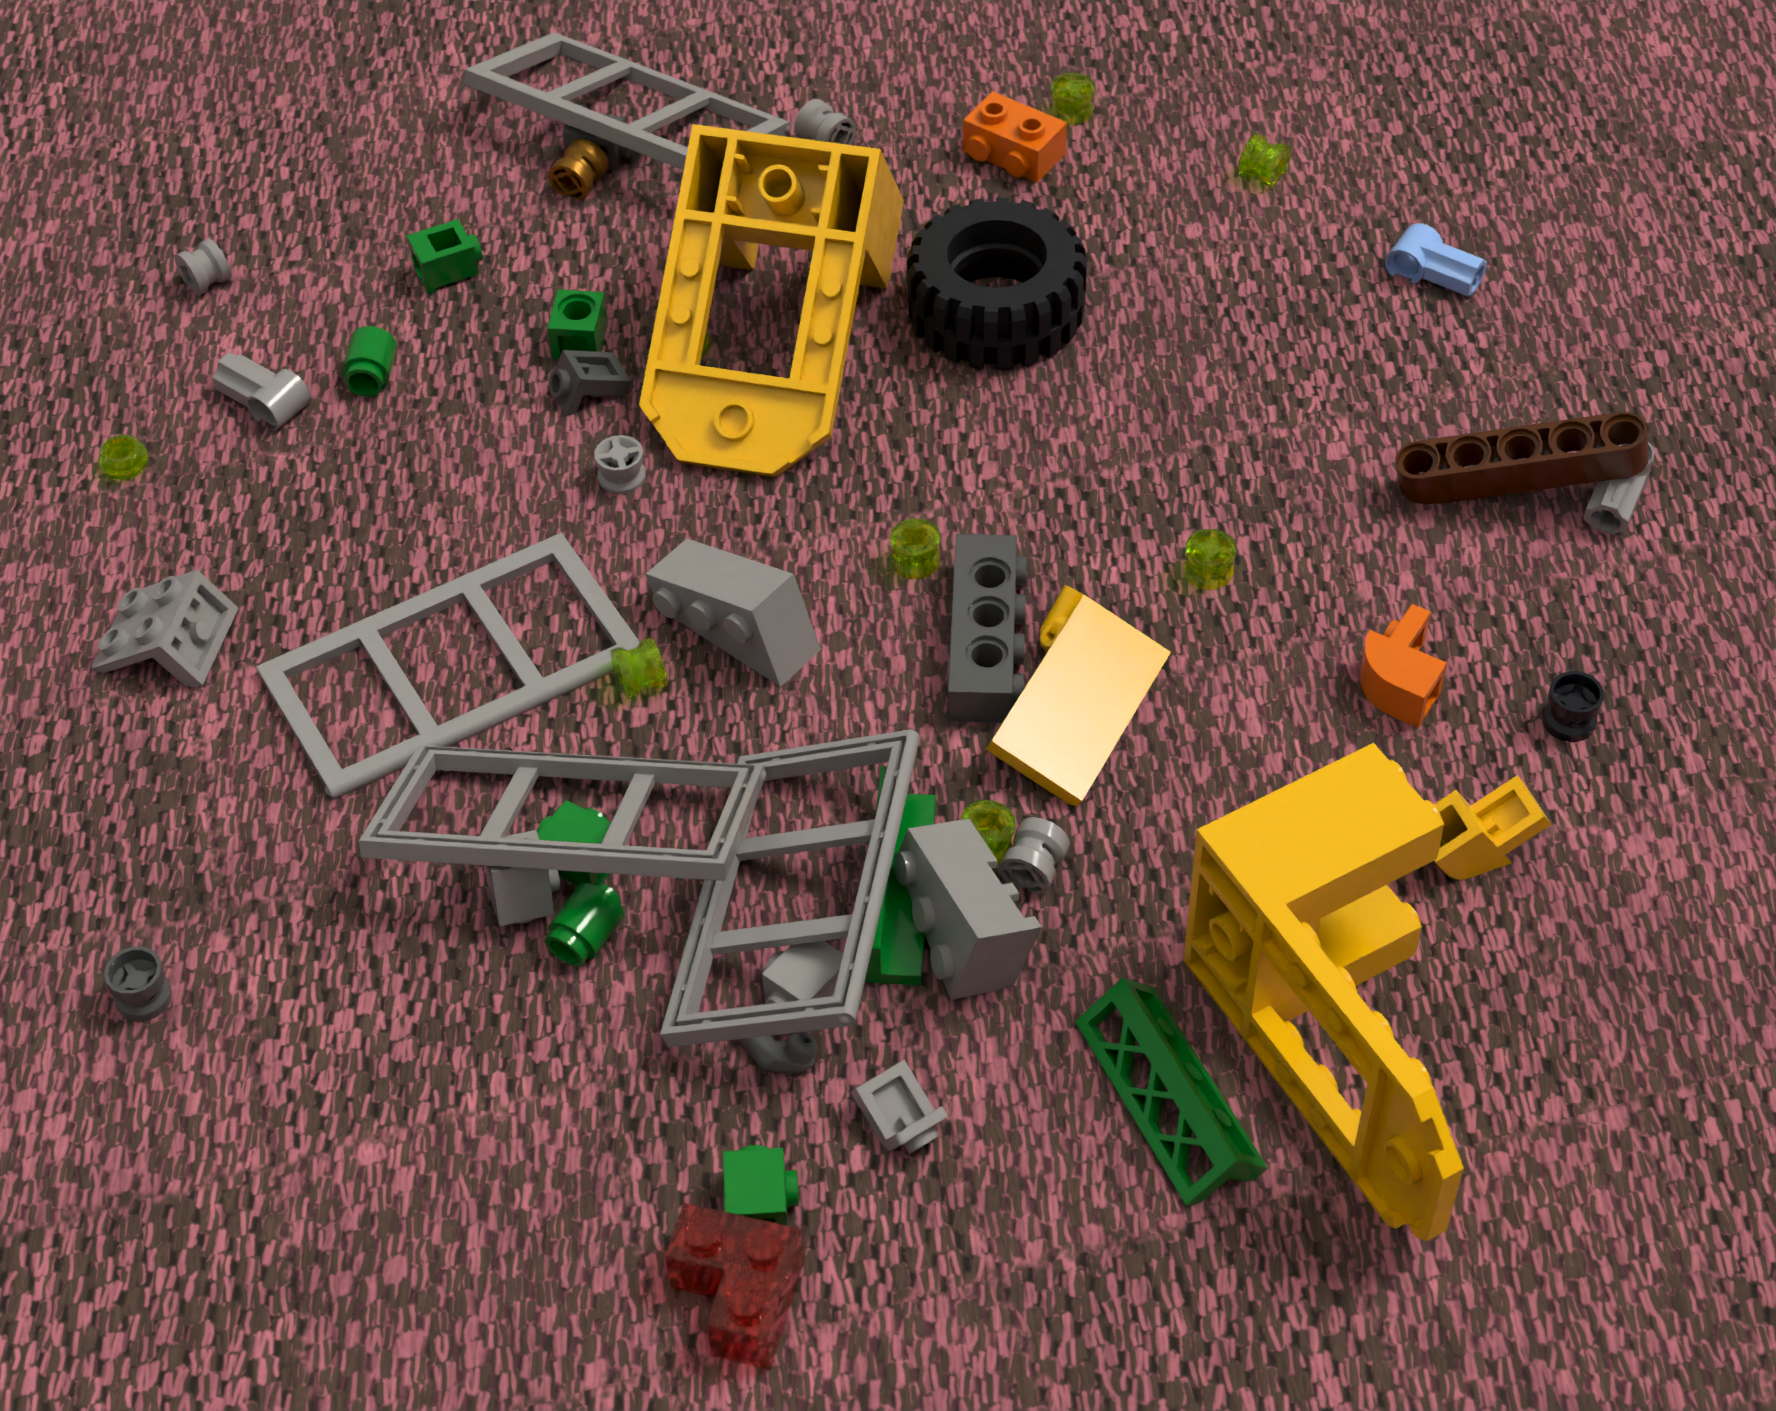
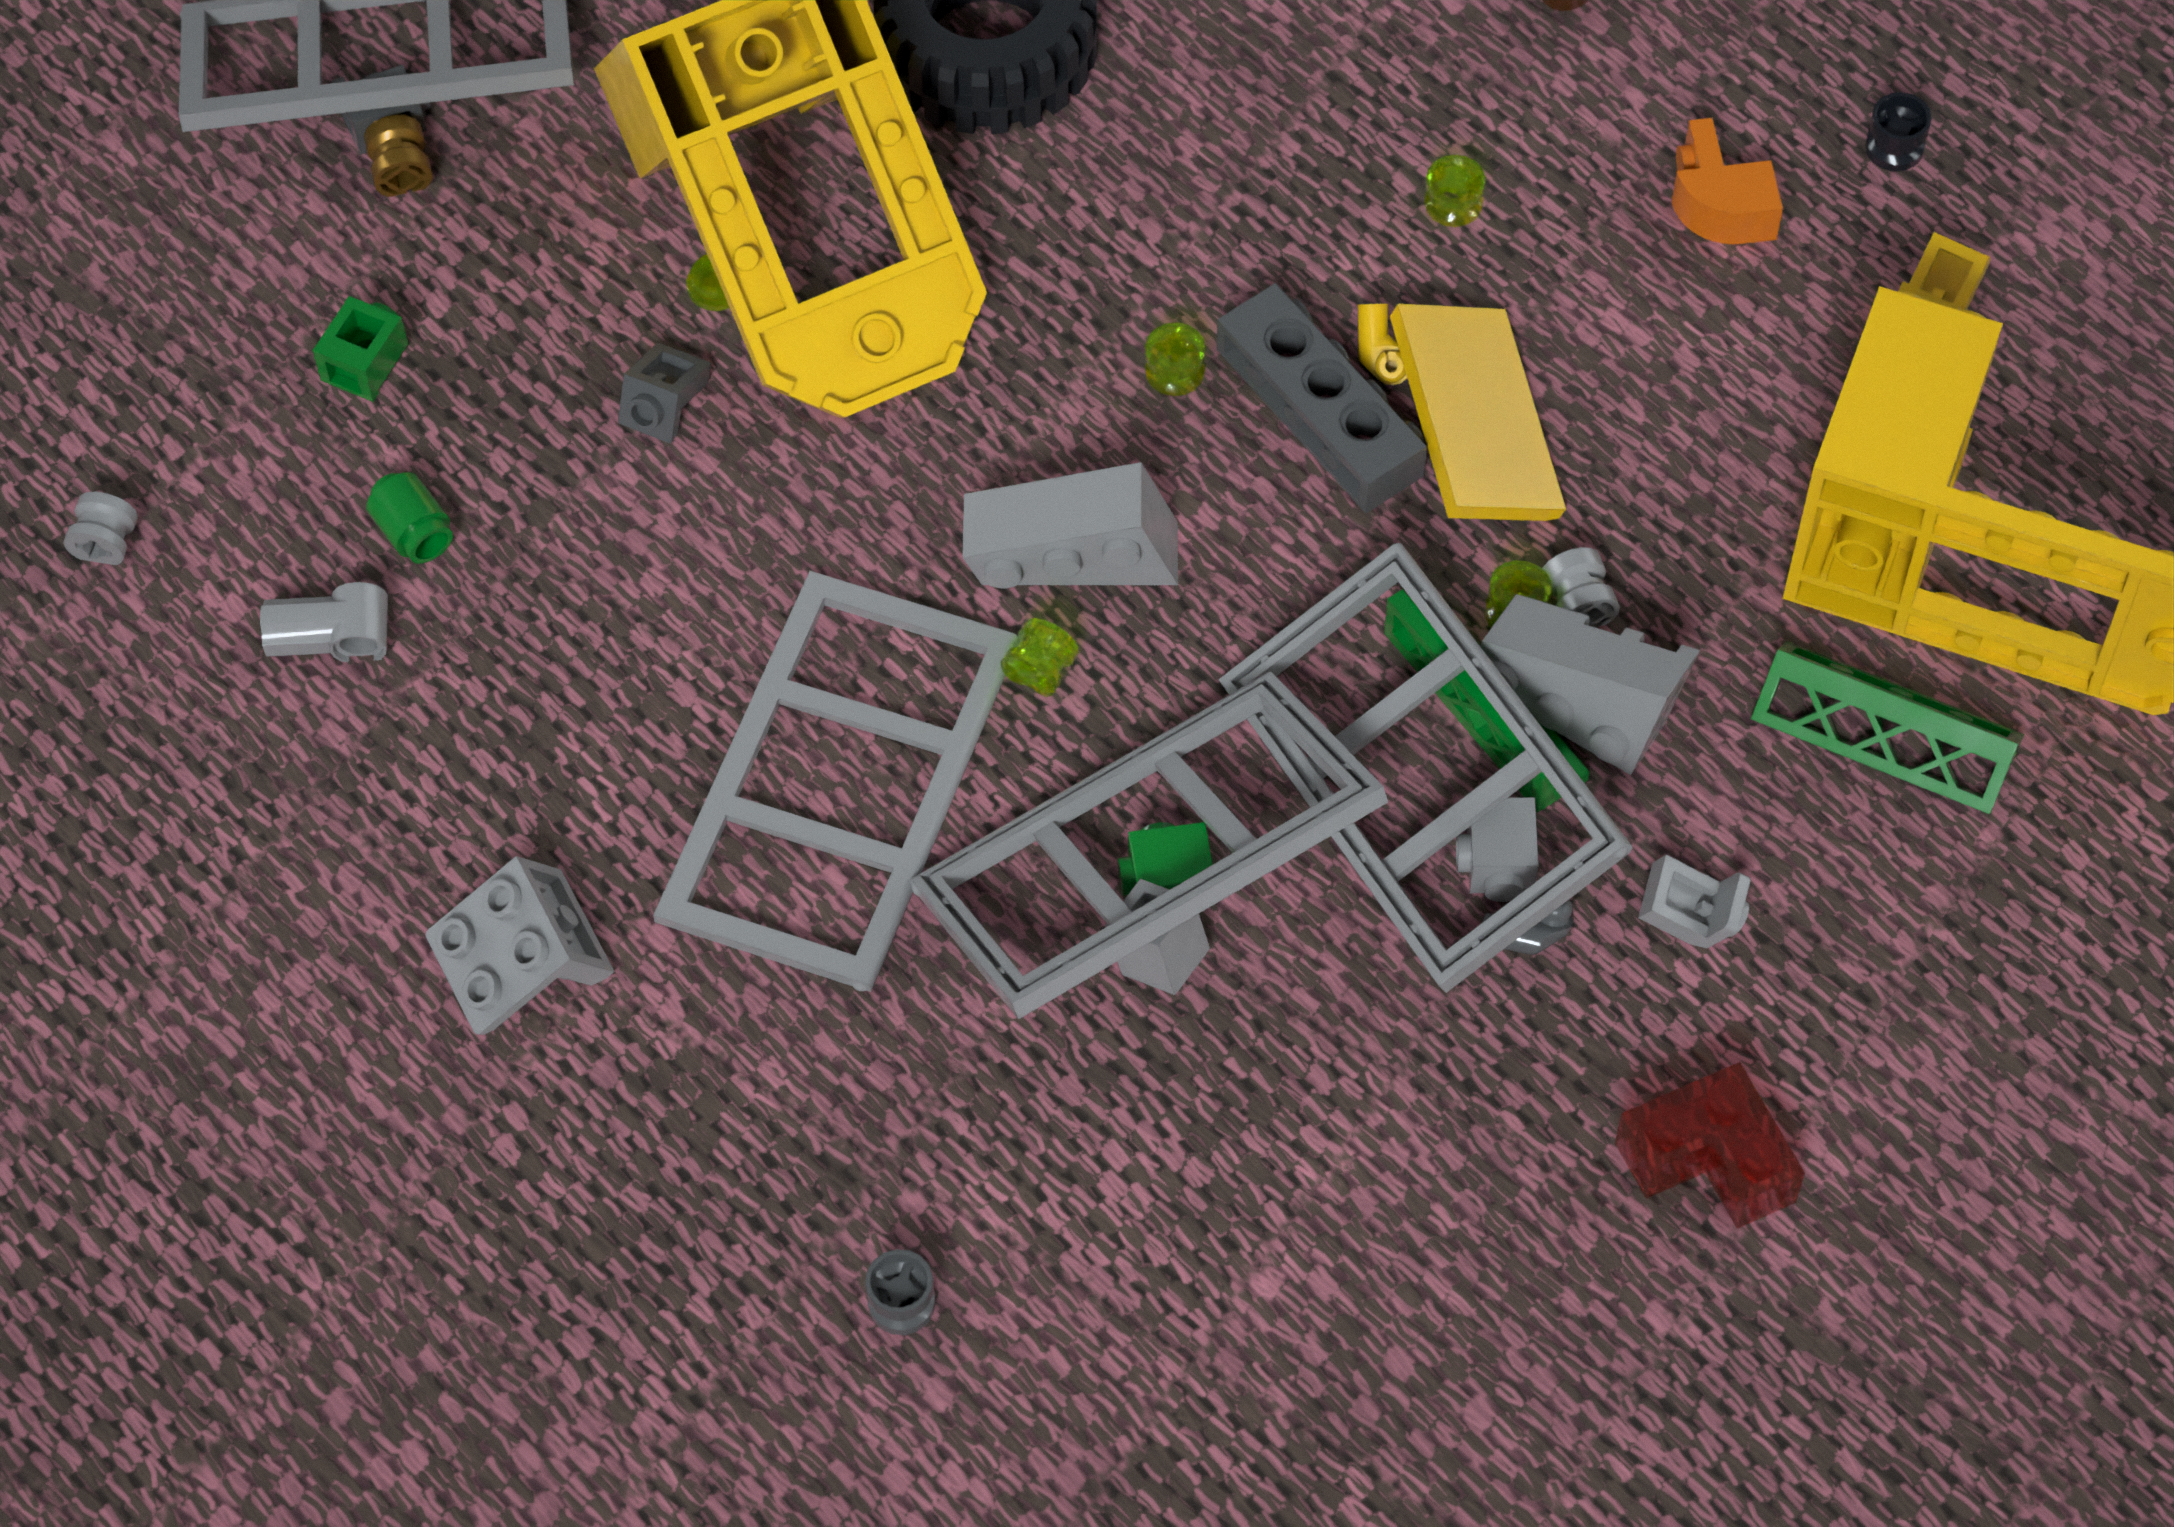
camera: 40 degrees left, 10 degrees up
clear neon green plate [98,435,149,480] -> none
green brick [545,882,625,967] -> none
green brick [547,289,608,359] -> none
light grey wheel [594,435,646,494] -> none
green brick [723,1145,799,1242] -> none

